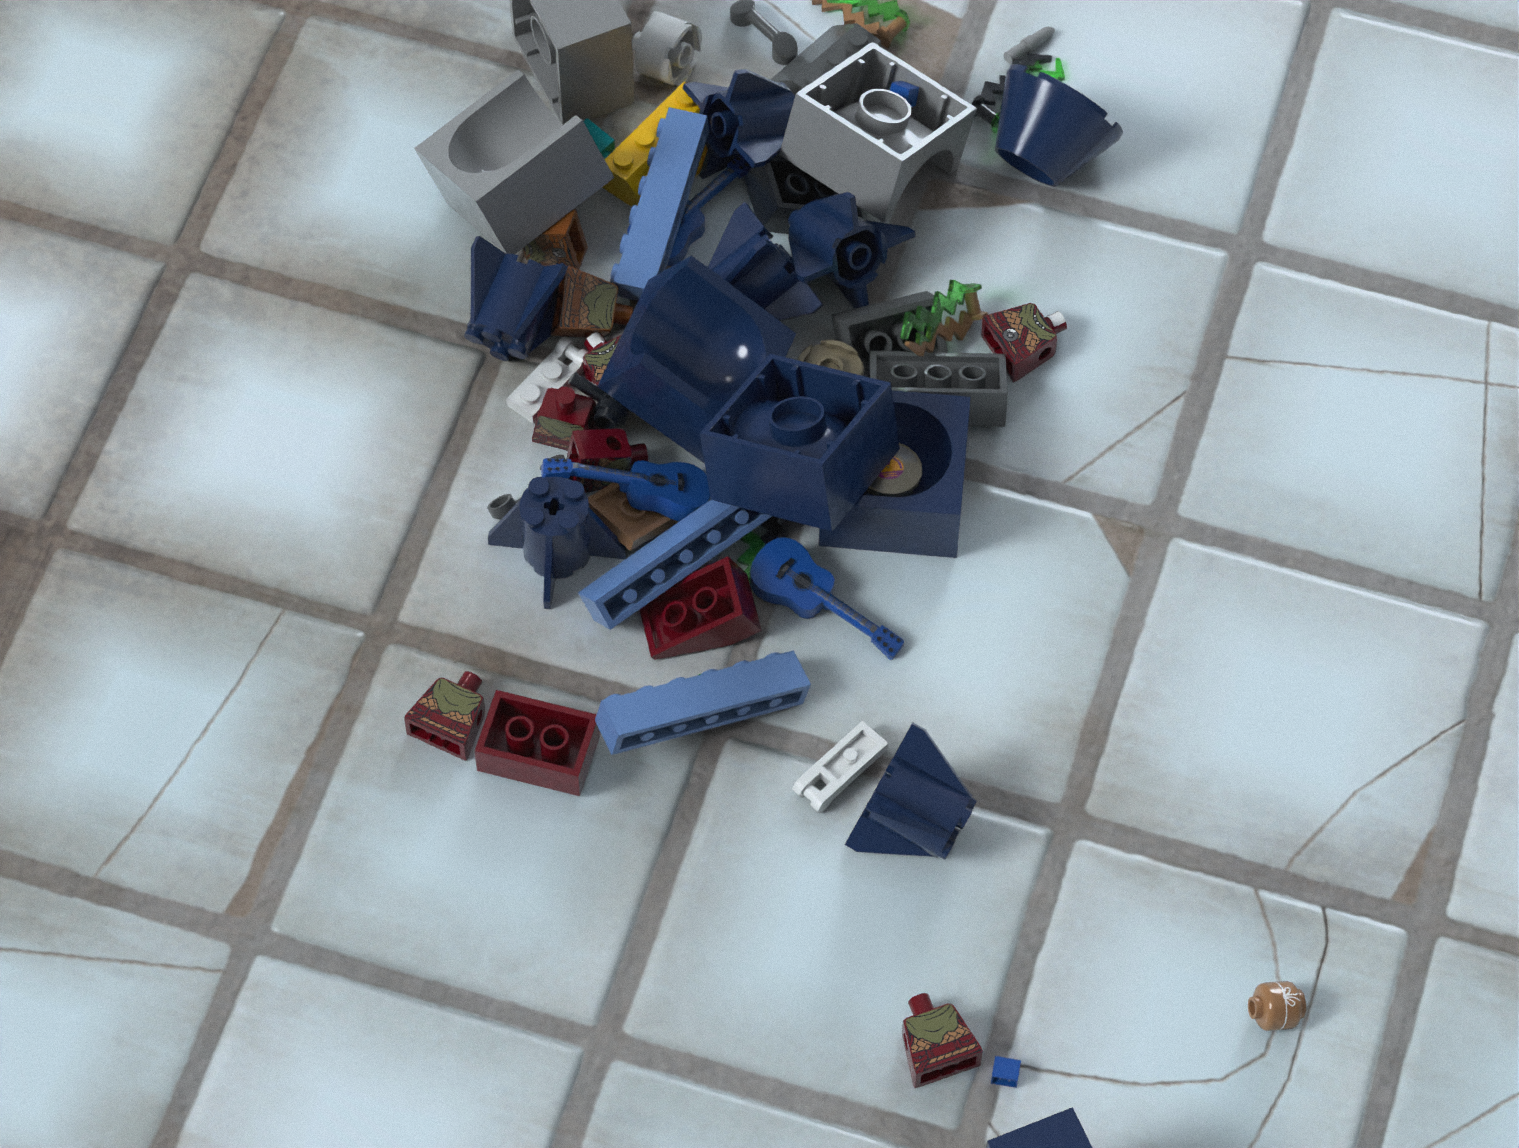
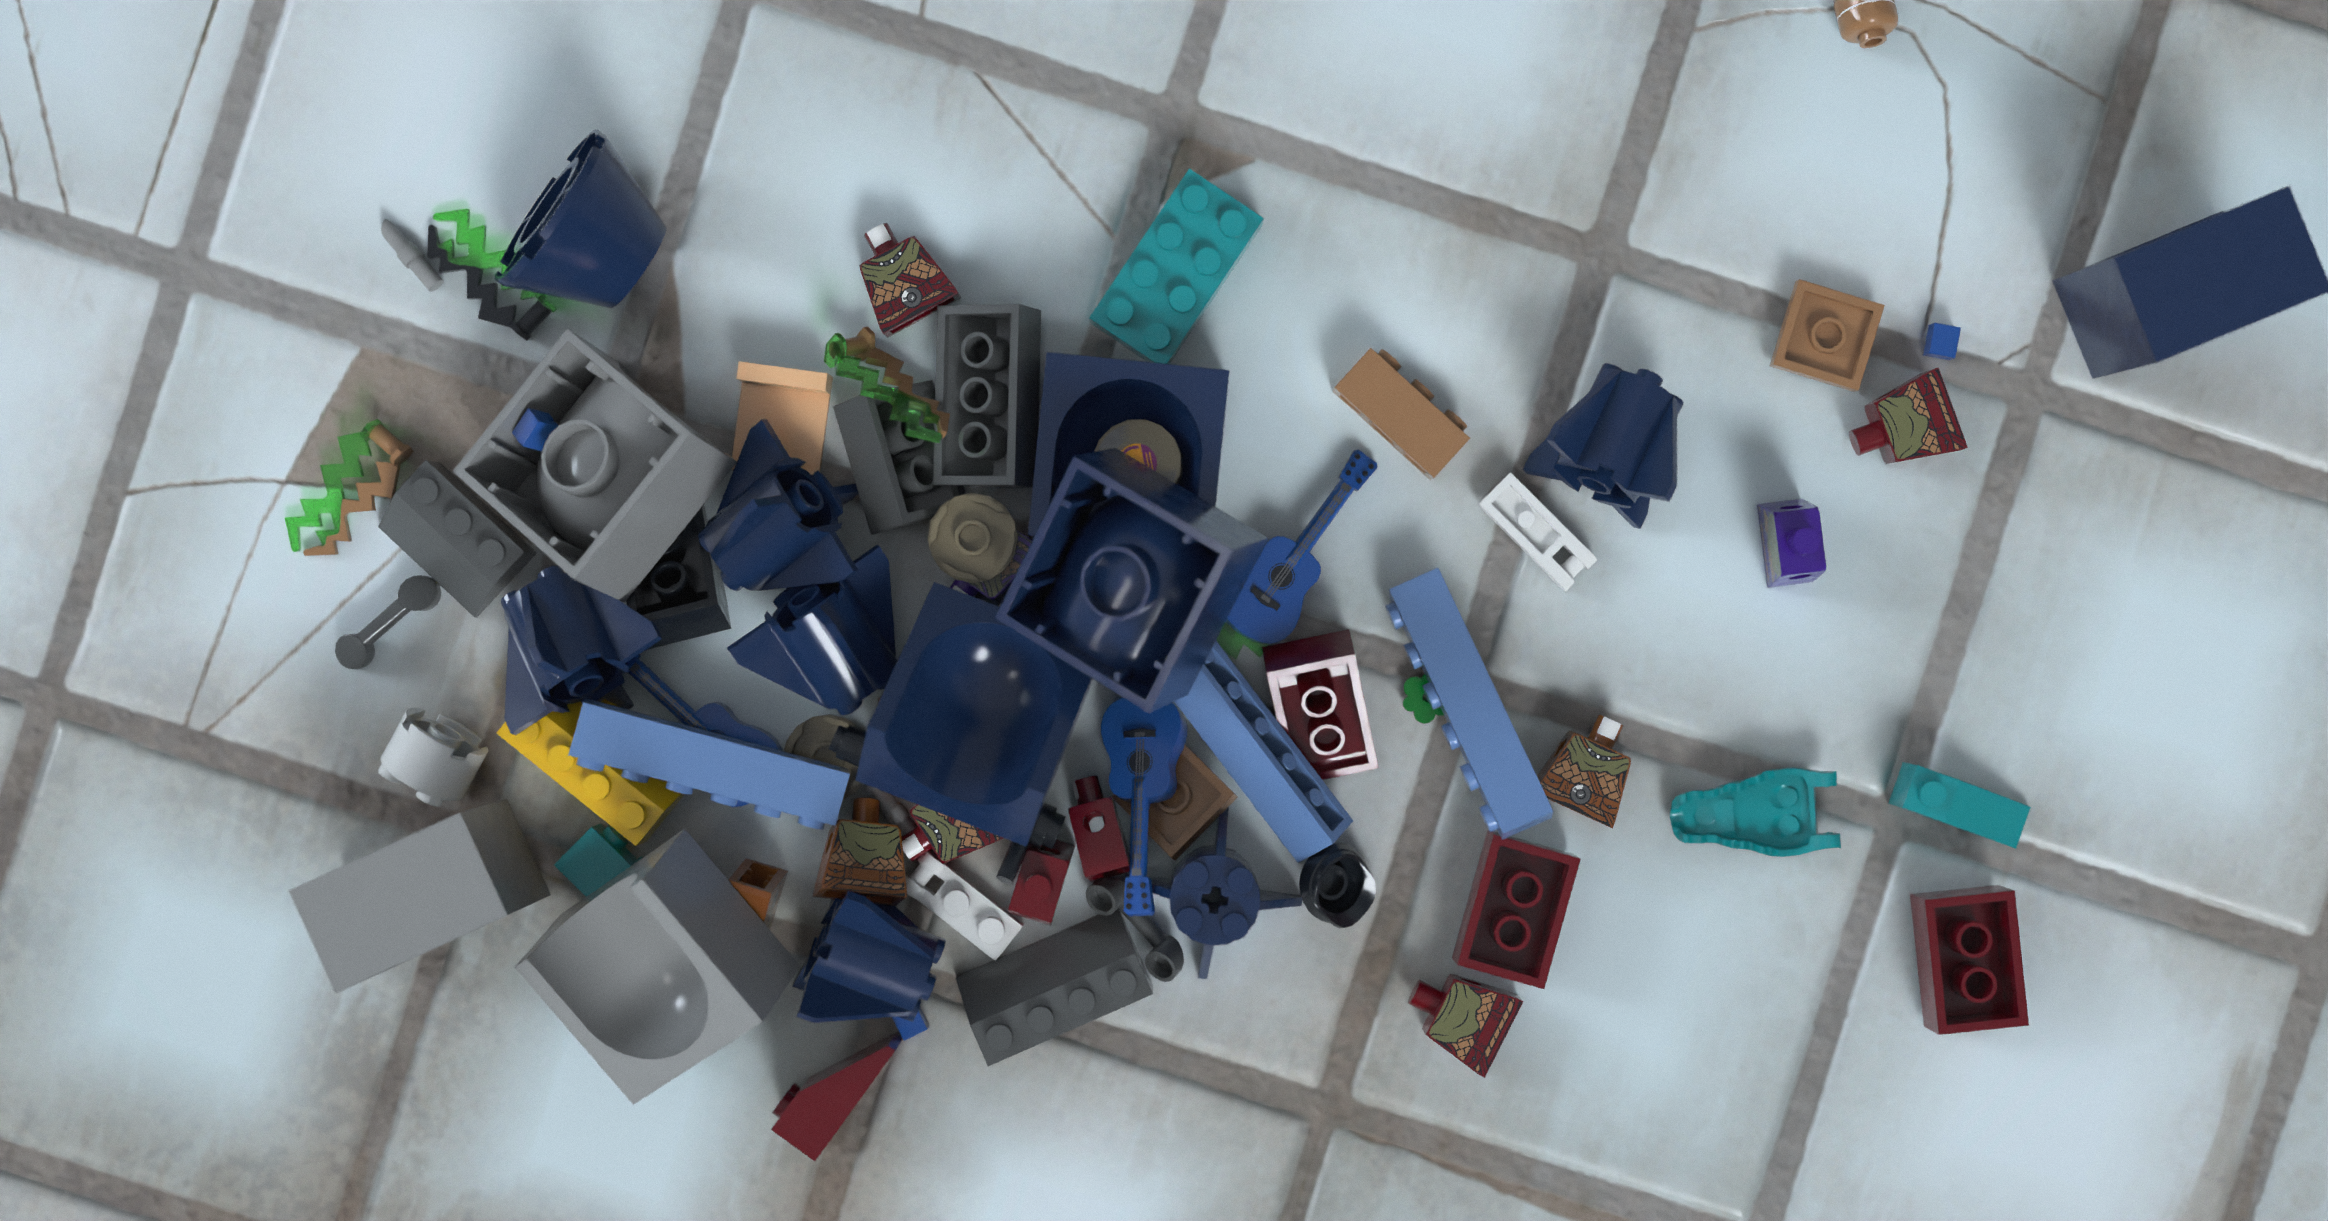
camera: 90 degrees left, 30 degrees up
none -> light nougat panel [732,361,833,475]
none -> dark red slope [771,1031,902,1161]
none -> blue piece [892,1007,930,1041]
none -> dark grey slope [956,909,1153,1066]
none -> teal brick [1089,168,1264,364]
none -> black hat [1299,843,1376,928]
none -> medium nougat brick [1332,348,1470,480]
none -> torso [1537,715,1631,829]
none -> teal animal [1670,767,1841,857]
none -> dark purple torso [1757,499,1826,588]
none -> medium nougat plate [1769,279,1885,392]
none -> teal slope [1888,762,2031,849]
none -> dark red brick [1910,885,2029,1035]

